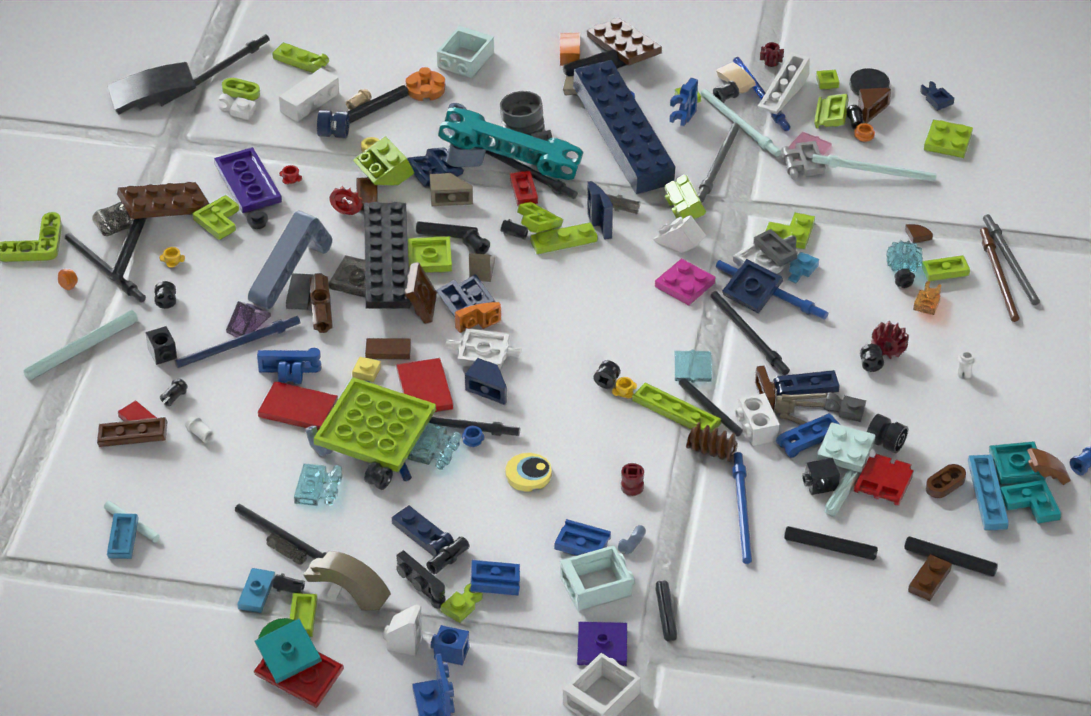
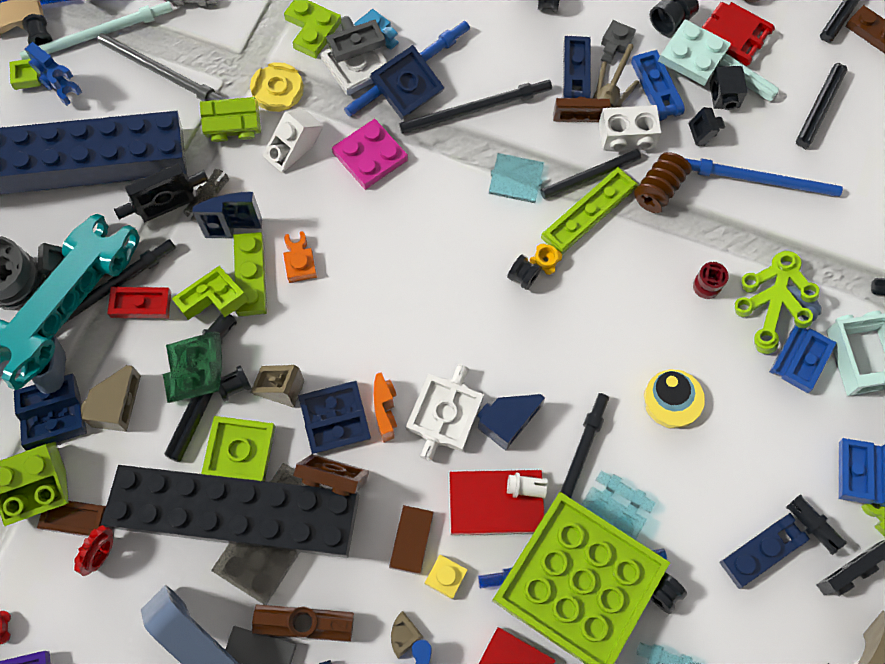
camera: 80 degrees left, 25 degrees up
blue plate [462,426,484,447] -> none
none -> black plate [114,163,209,223]
none -> clear green slope [163,332,222,403]
none -> light yellow tile [250,62,304,112]
none -> orange plate [283,231,317,283]
none -> dark tan tile [391,611,423,659]
none -> white pin [507,472,548,499]
none -> black tile [688,107,725,146]
none -> lime plant [735,251,819,354]

